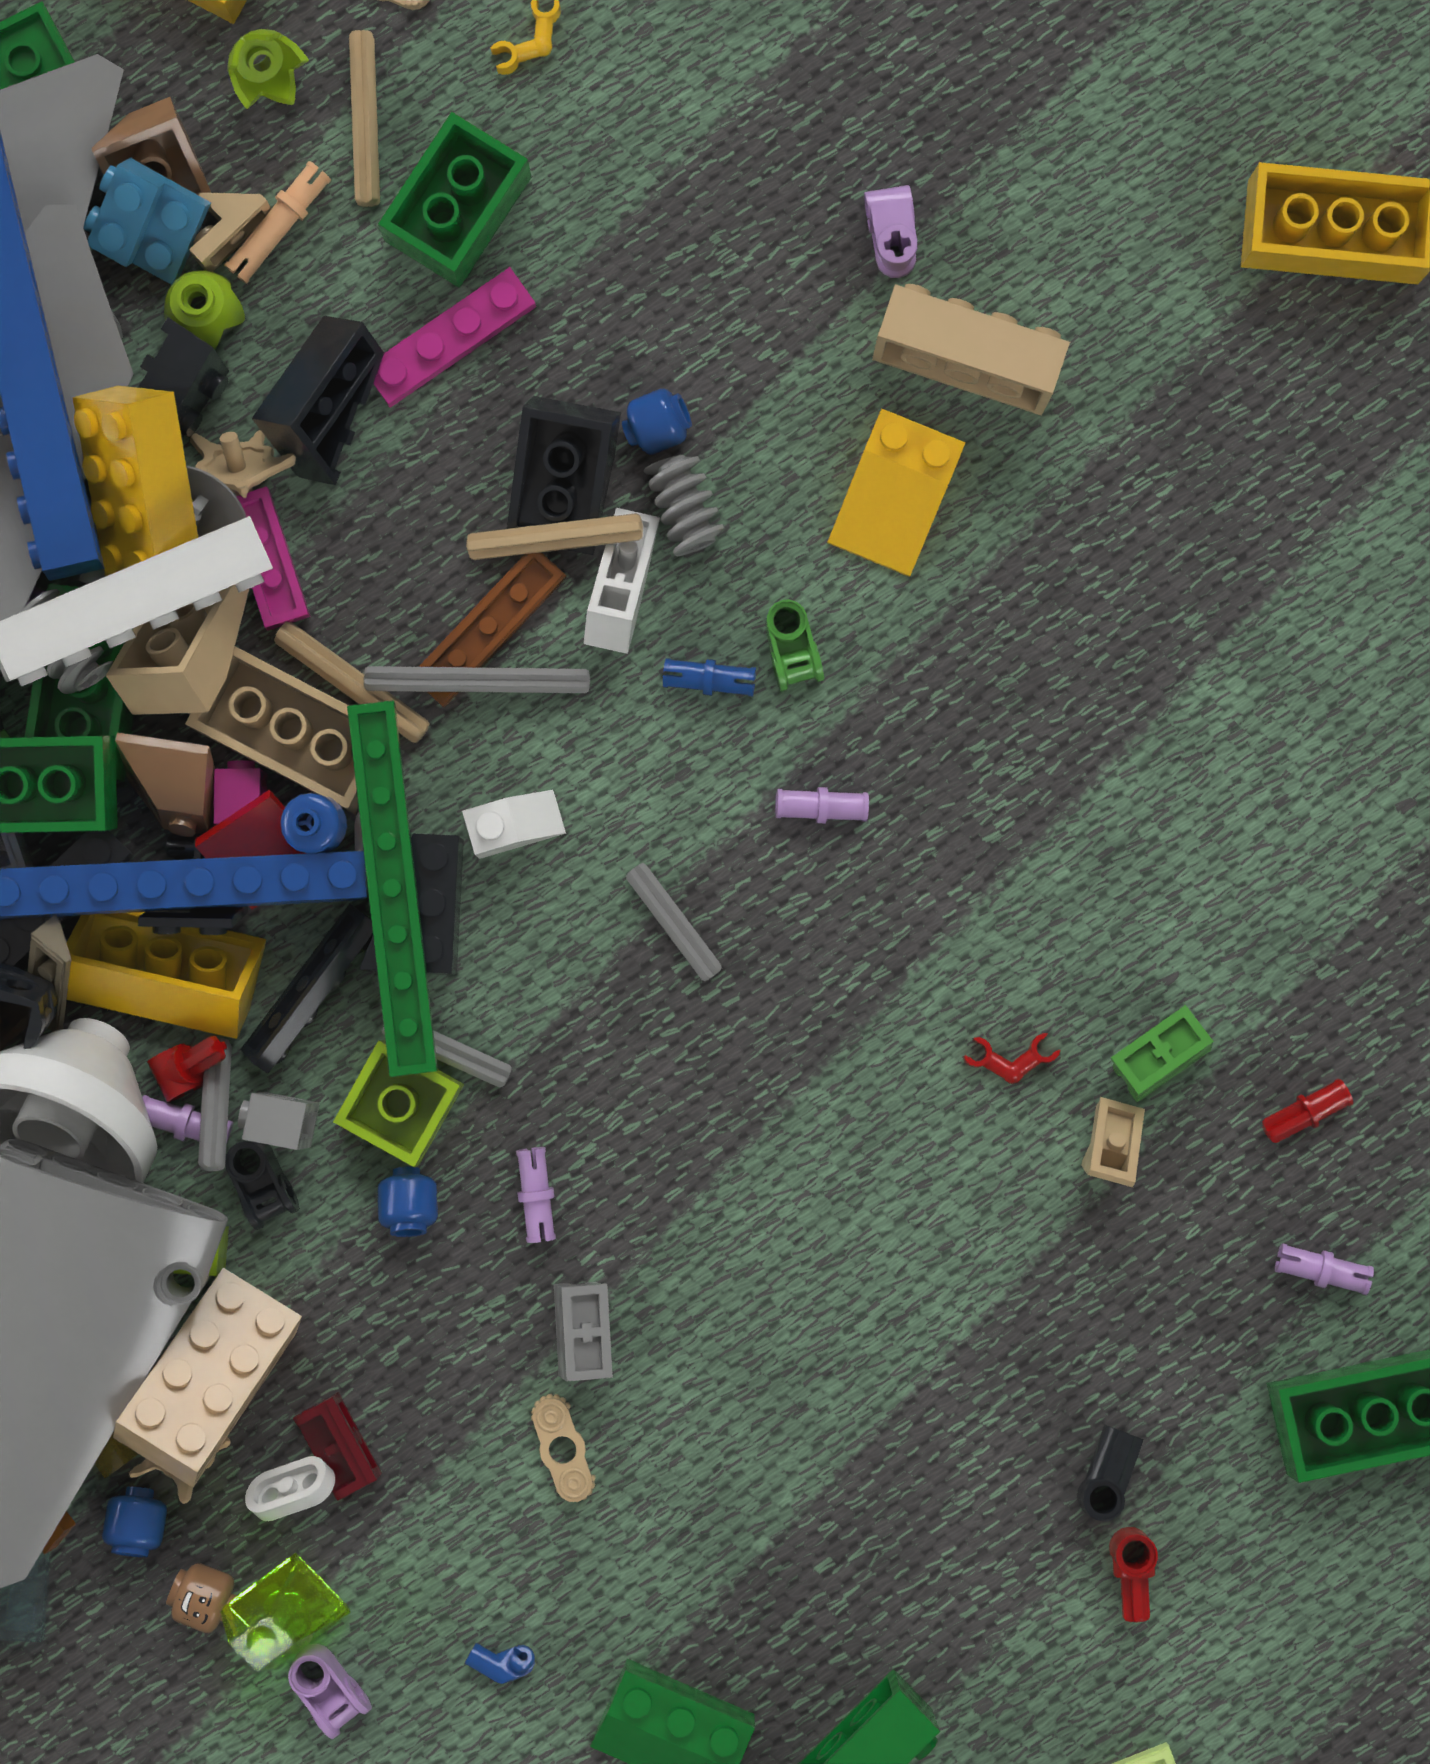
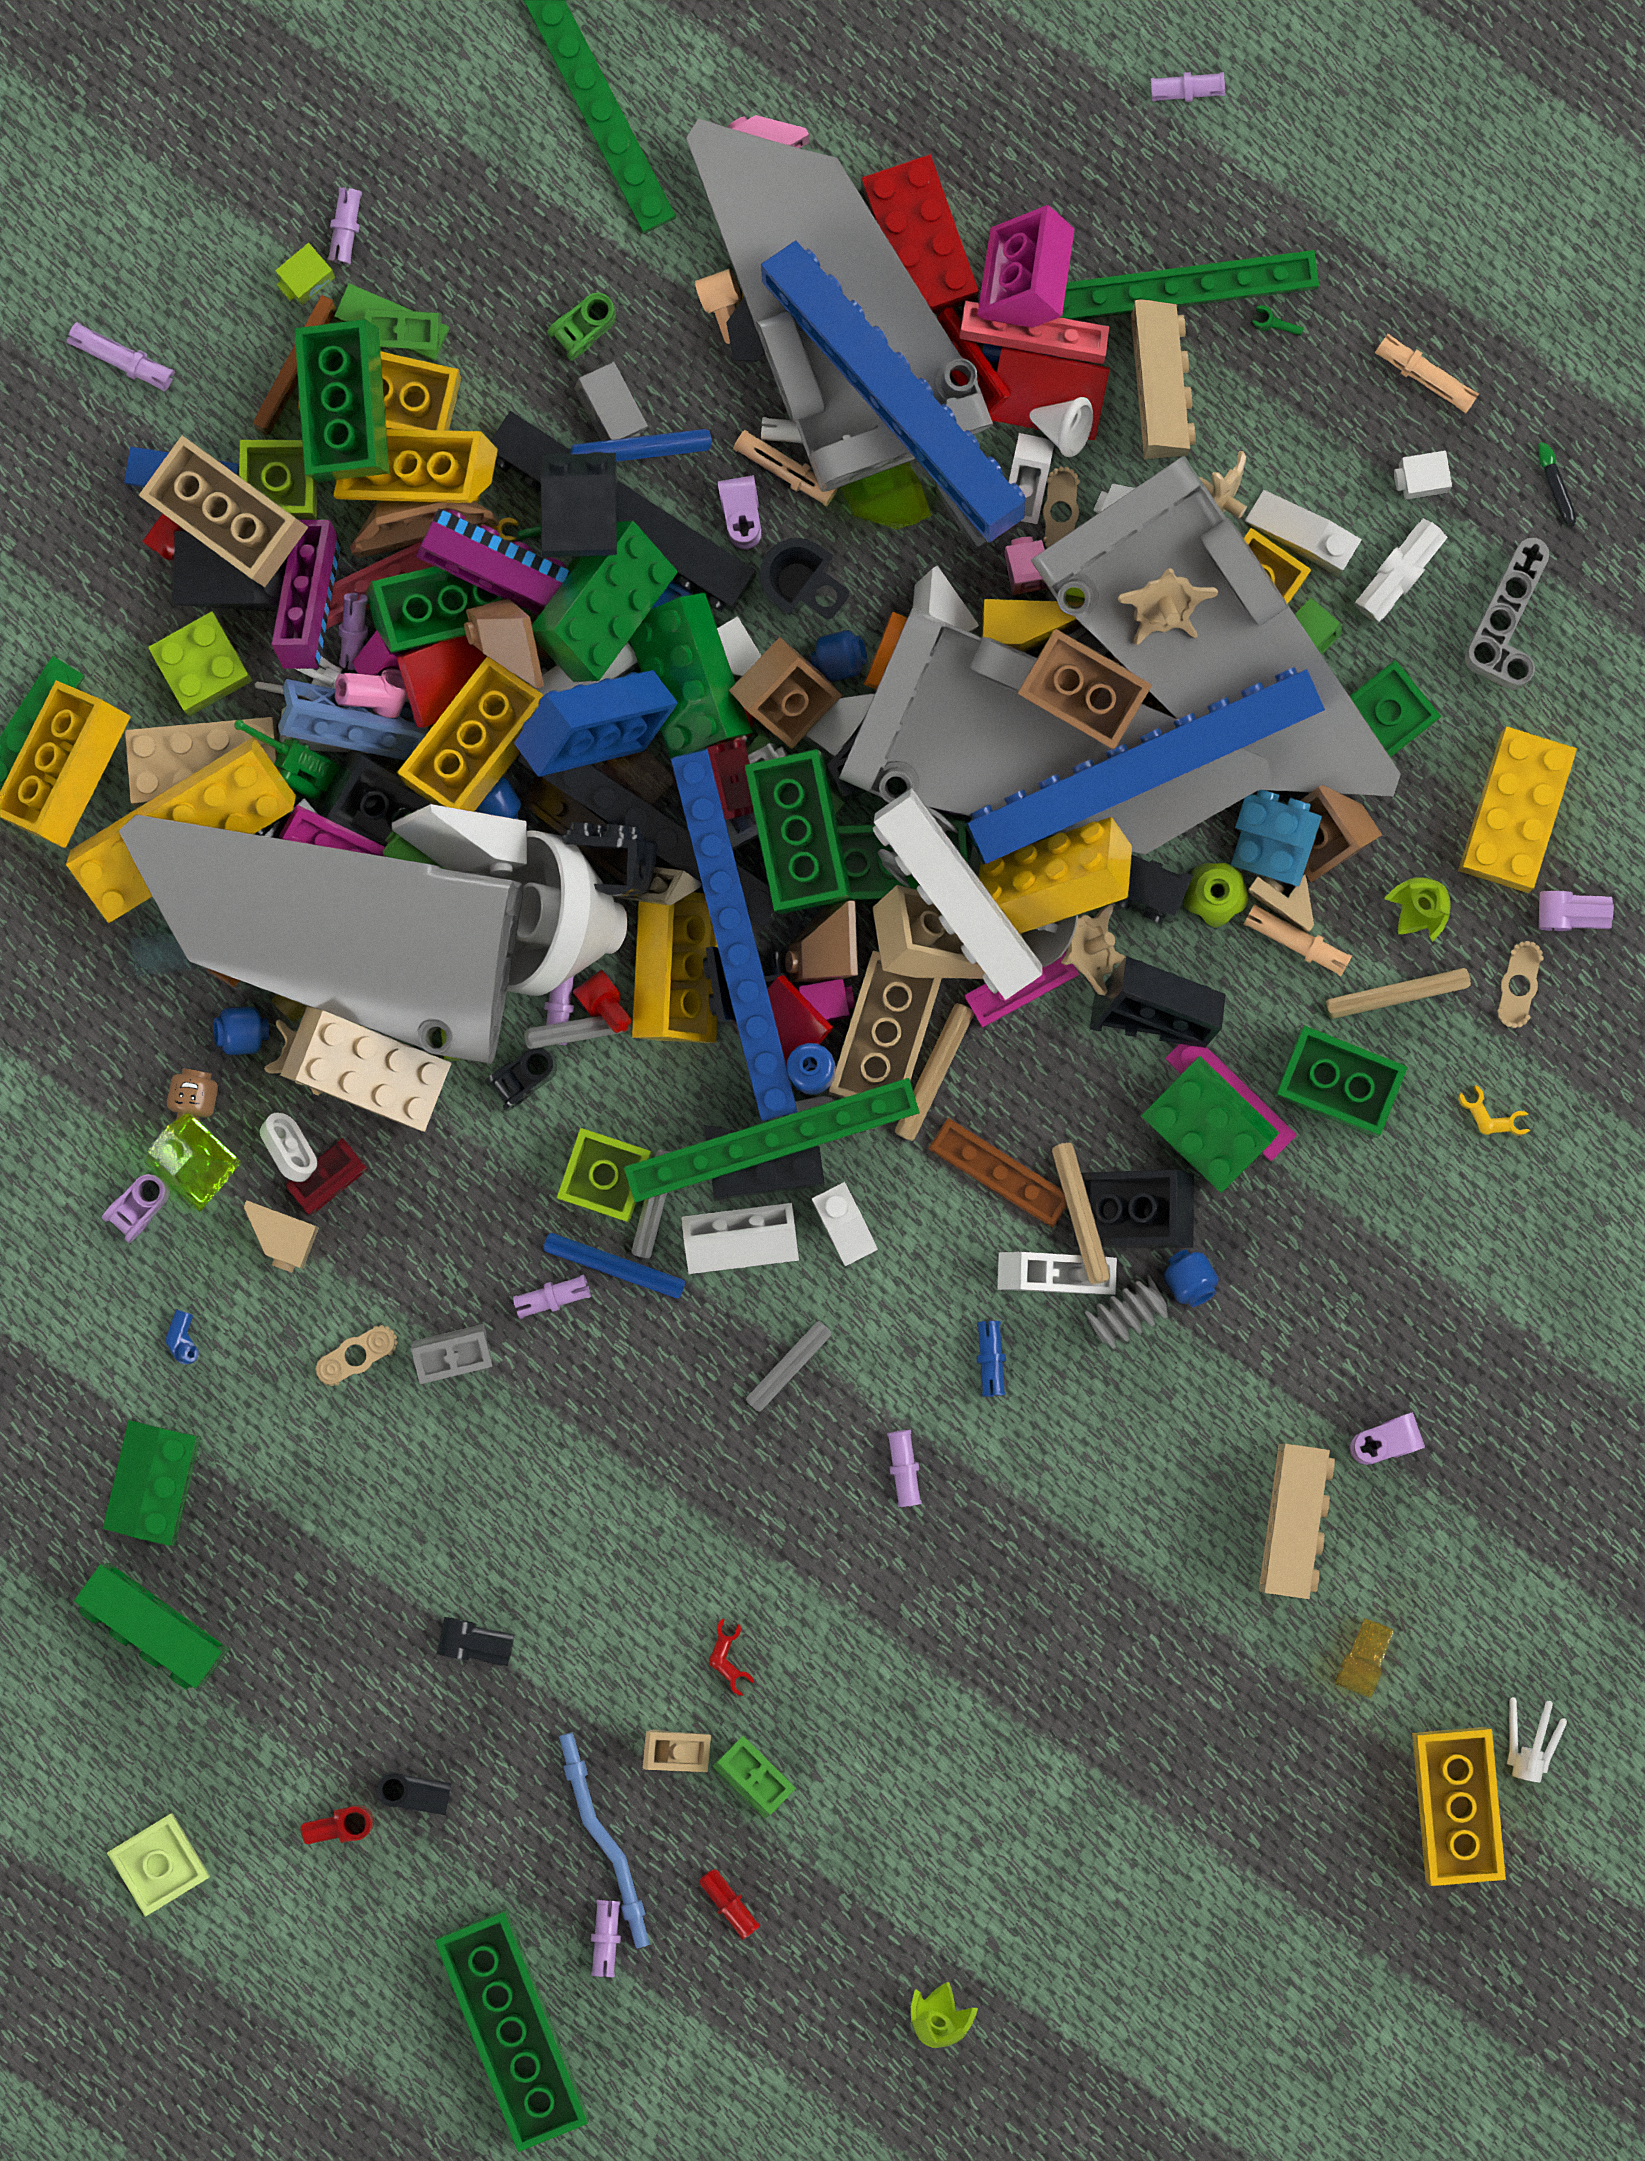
camera: 80 degrees right, 0 degrees up
light grey brick [238,1092,320,1150] -> none
black plate [240,903,373,1074] -> none
light grey axle [364,666,590,693] -> none
blue head [377,1166,438,1237] -> none
bright green piece [765,600,824,691] -> none
yellow slope [827,408,966,577] -> none
none -> tan slope [244,1200,319,1273]
none -> black piece [436,1617,515,1666]
none -> blue axle [543,1233,685,1298]
none -> medium blue bar [559,1732,650,1948]
none -> white brick [681,1203,799,1274]
none -> green brick [1141,1056,1280,1193]
none -> clear yellow piece [1335,1618,1394,1698]
none -> white plant [1507,1697,1567,1782]

